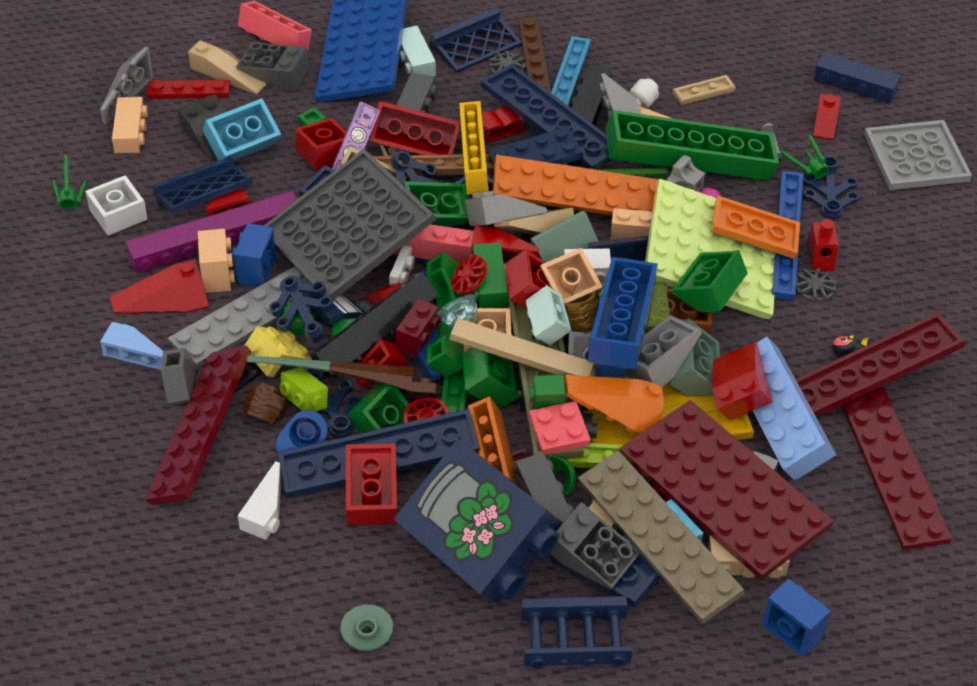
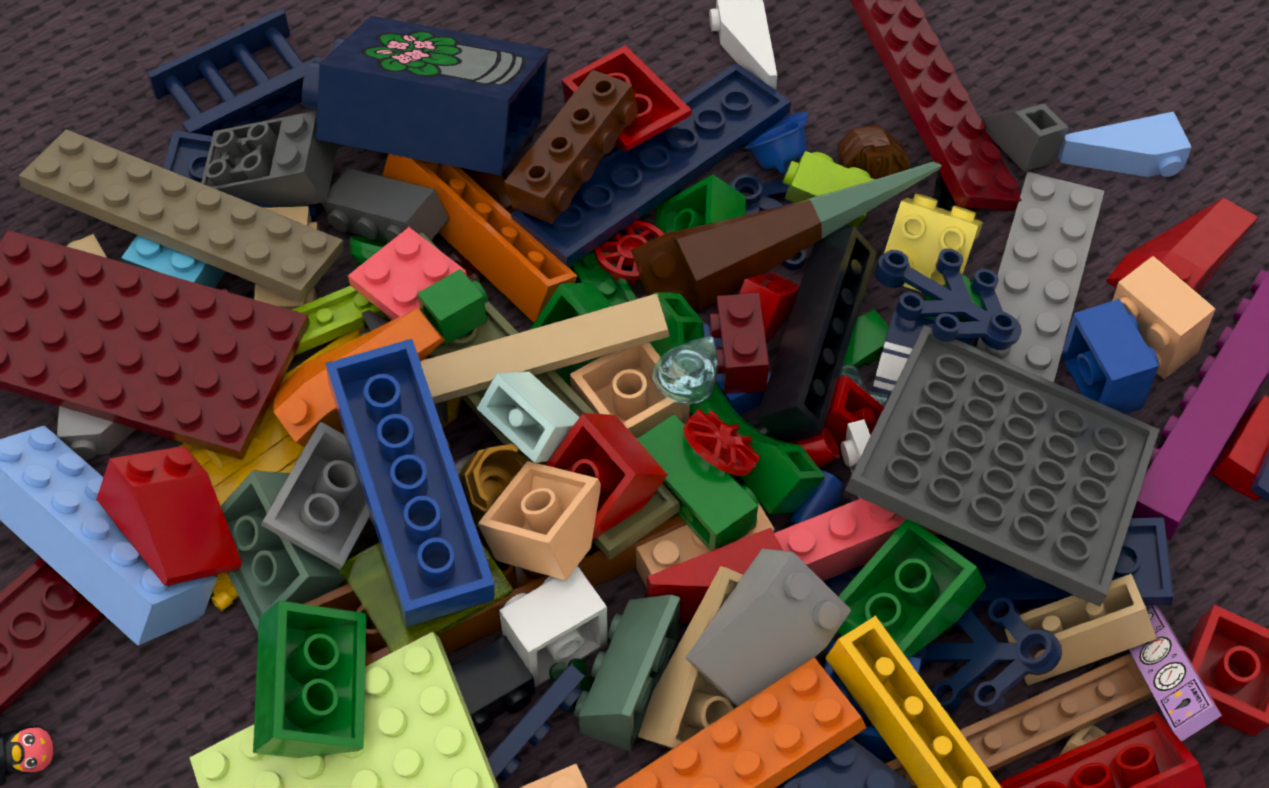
camera: 150 degrees right, 10 degrees up
none -> reddish brown brick [504,70,638,224]

